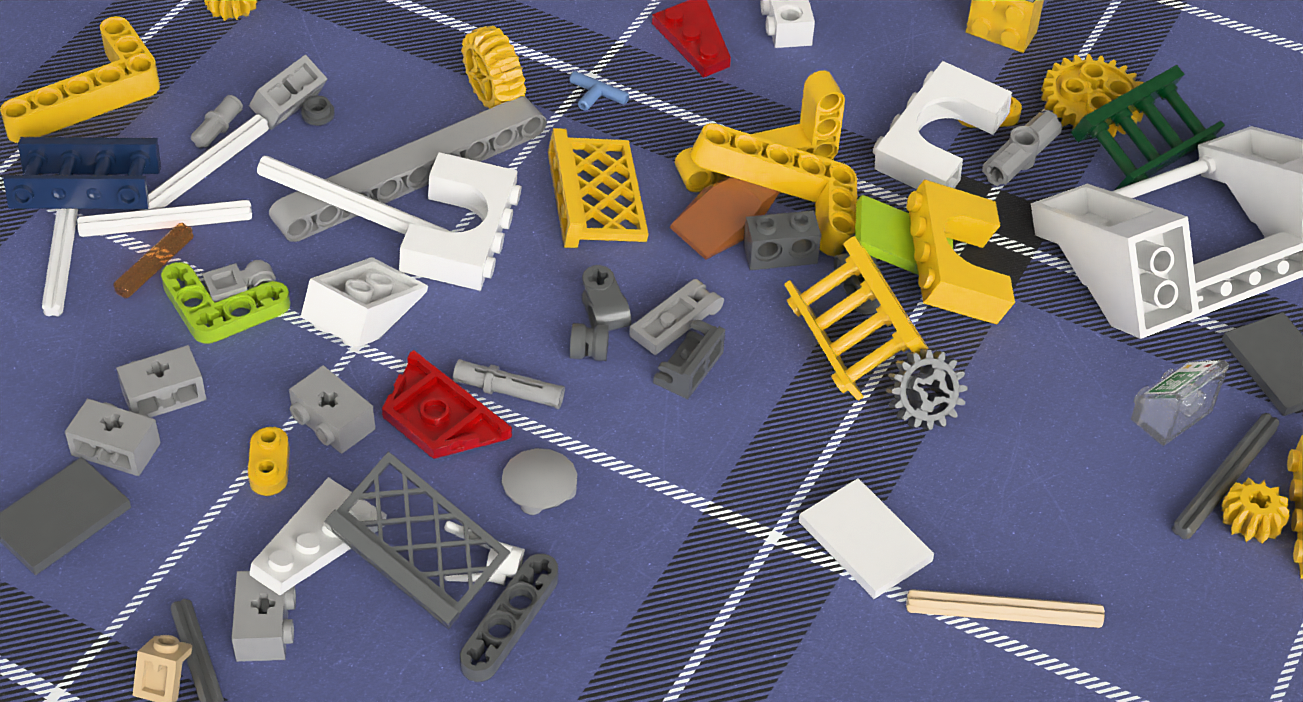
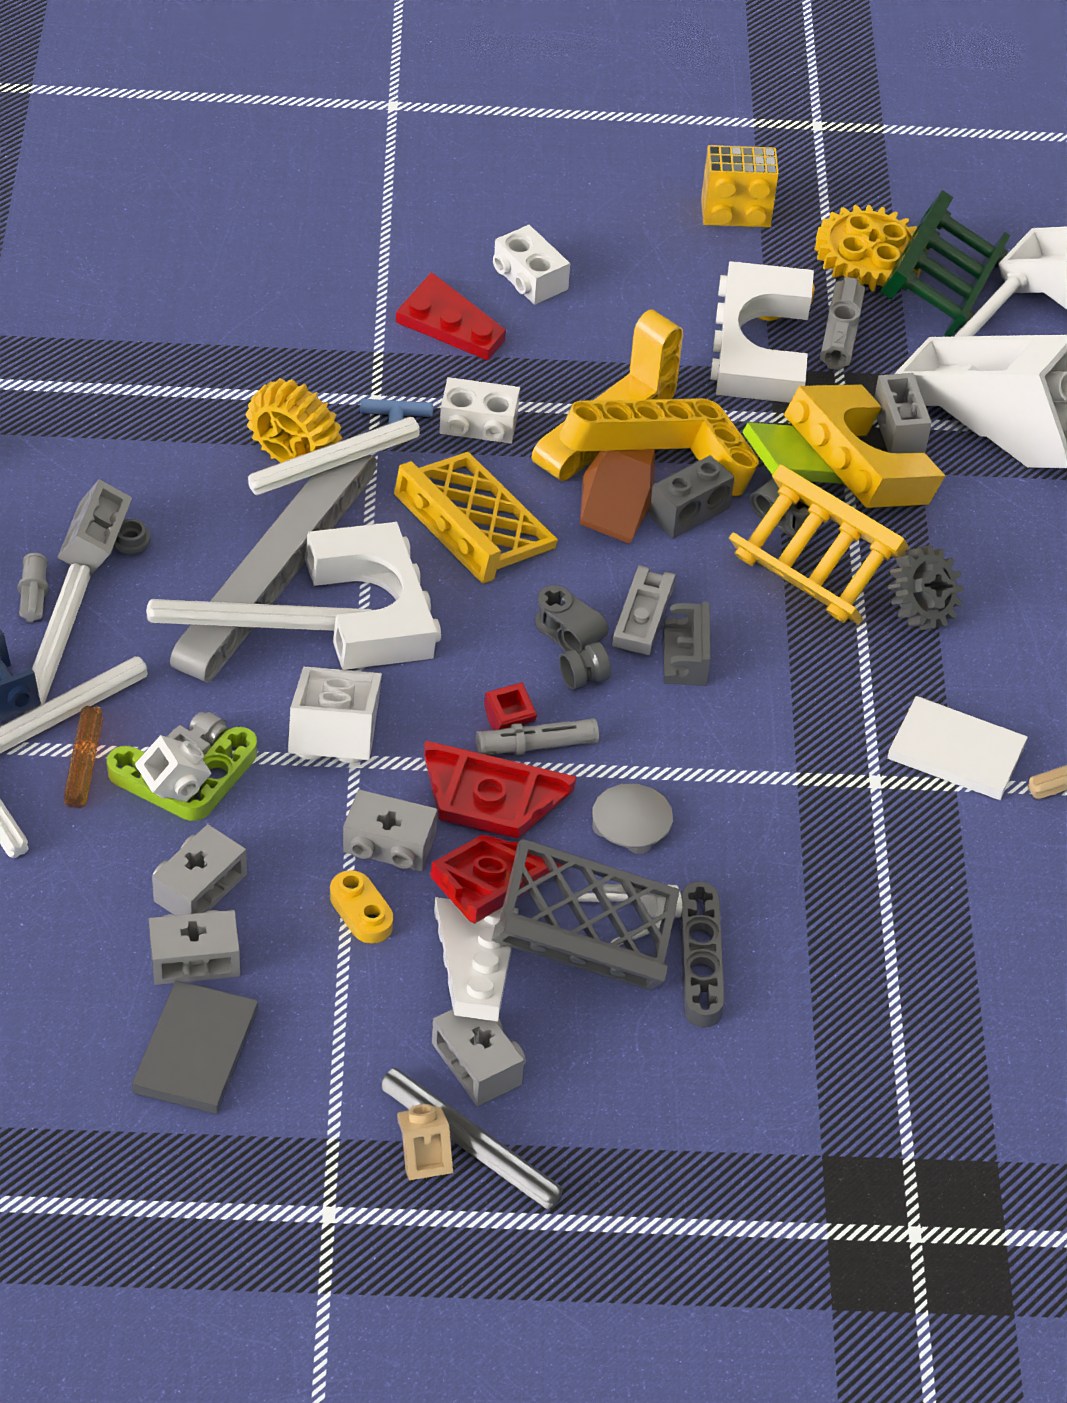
camera: 30 degrees left, 0 degrees up
none -> white brick [135,735,212,802]
none -> white axle [248,417,420,495]
none -> red wing [430,835,567,924]
none -> white brick [440,377,520,444]
none -> red brick [484,682,537,730]
none -> light grey brick [874,373,932,454]

